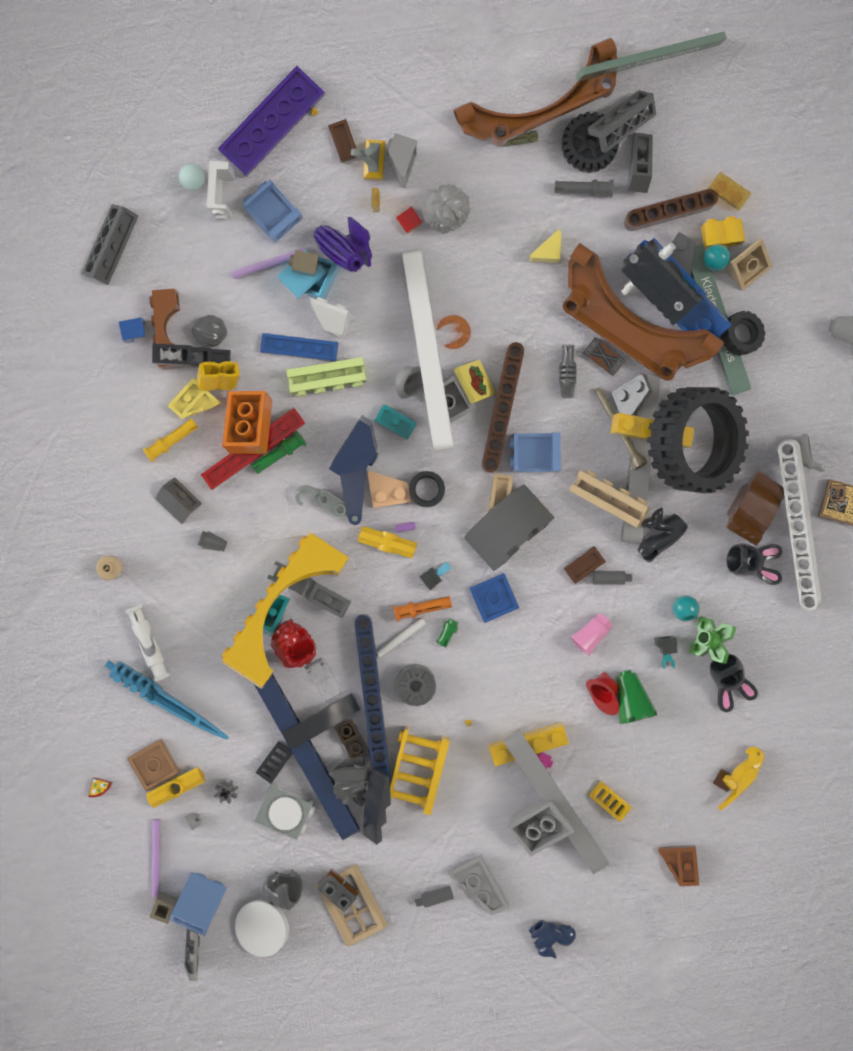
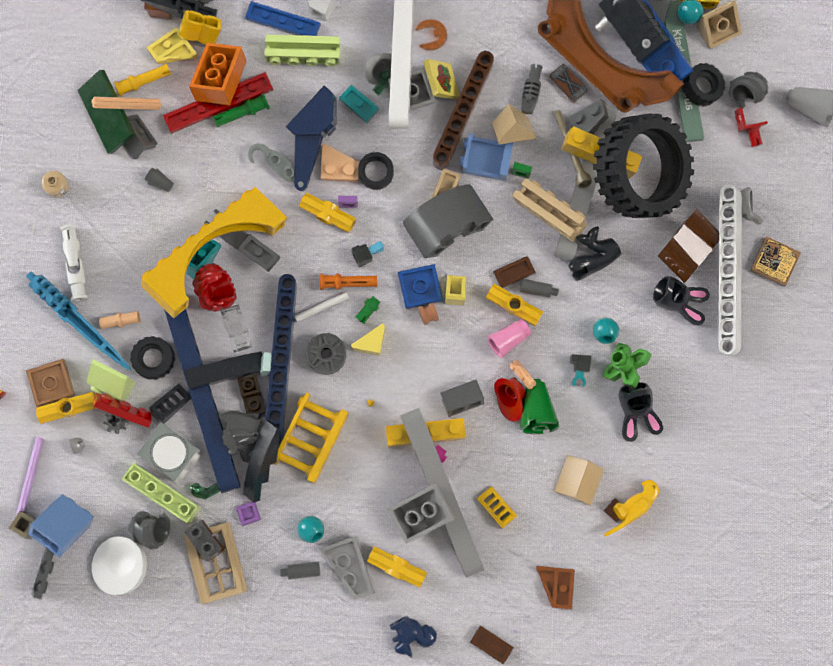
camera: 10 degrees right, 10 degrees down
none -> dark green tile [77,70,135,154]
none -> yellowish green slope [86,359,136,401]
none -> light nougat axle [91,97,162,110]
none -> red plate [93,392,152,428]
none -> light nougat pin [99,311,141,329]
none -> yellowish green brick [122,463,202,524]
none -> black tyre [130,336,175,380]
none -> clear green arm [190,483,220,500]
none -> medium lavender tile [236,502,261,526]
none -> light aqua tile [260,352,272,377]
none -> teal piece [297,516,324,543]
none -> light yellow slope [351,323,385,356]
none -> yellow piece [367,546,427,588]
none -> clear green arm [372,70,391,96]
none -> nougat wheel [418,303,439,325]
none -> dark grey hinge [440,379,484,417]
none -> light yellow slope [445,275,466,306]
none -> reddish brown tile [470,625,514,665]
none -> yellow piece [486,284,543,326]
none -> tan slope [492,104,536,145]
none -> light nougat axle [510,360,536,389]
none -> green tile [511,162,532,179]
none -> tan slope [554,455,604,506]
none -> dark grey helmet [728,71,768,109]
none -> red bracket [734,108,768,147]

